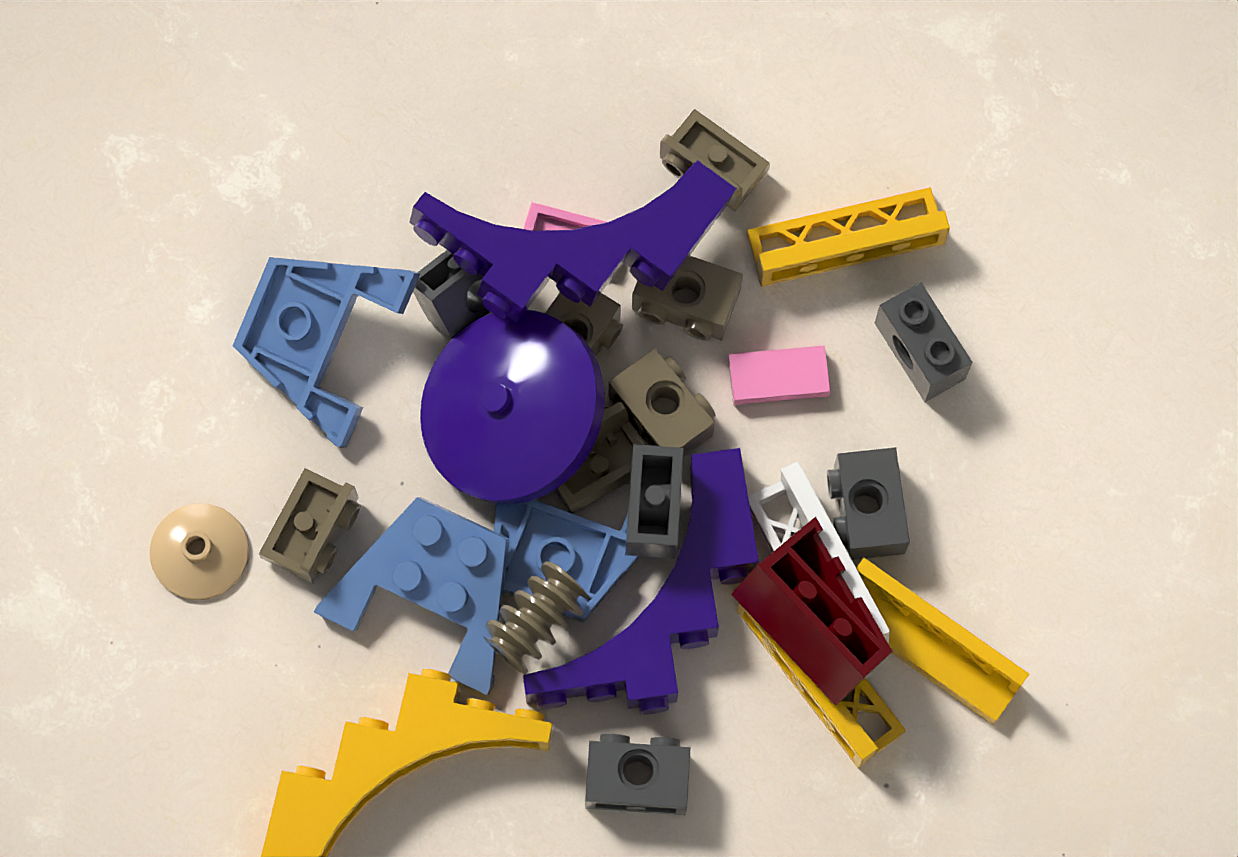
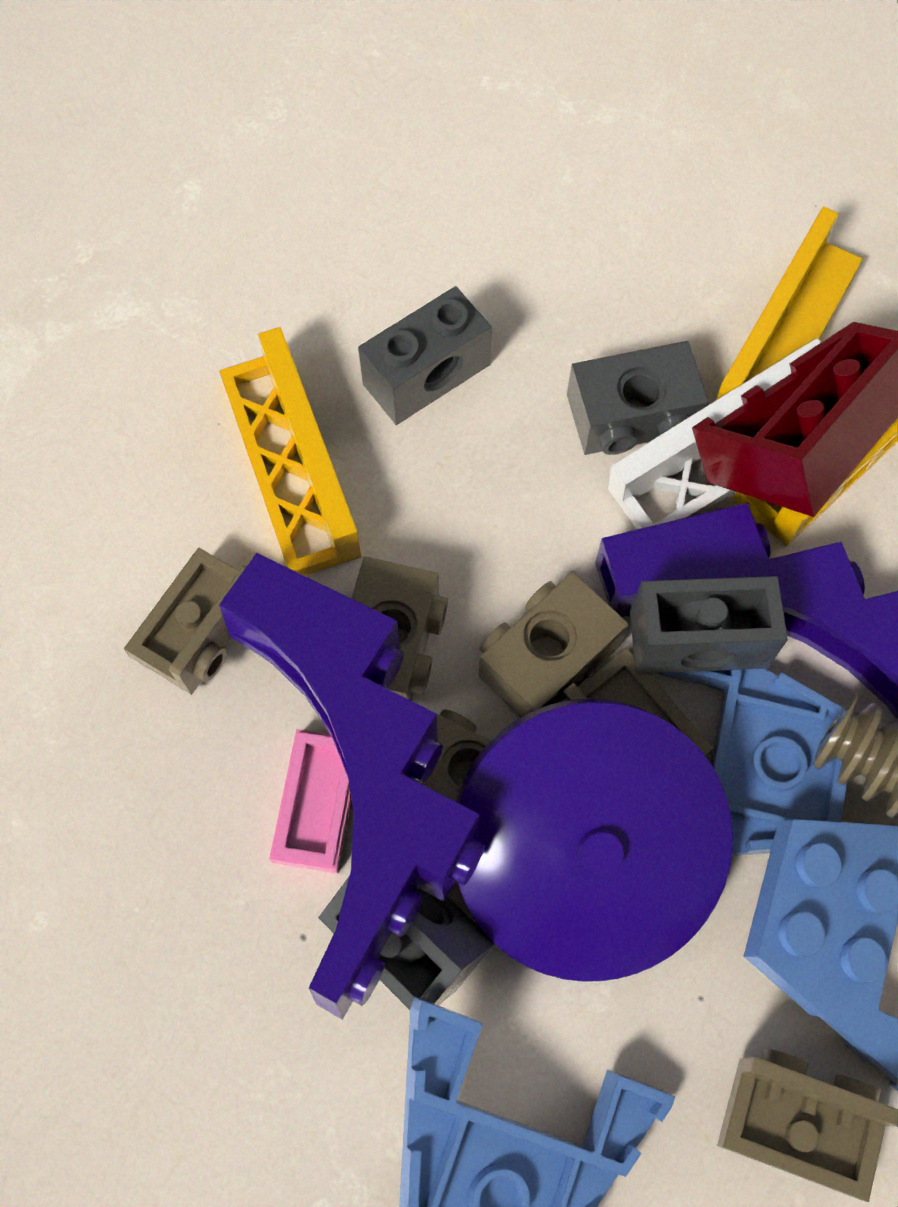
camera: 95 degrees left, 5 degrees down
bright pink tile [728,345,830,405] -> none

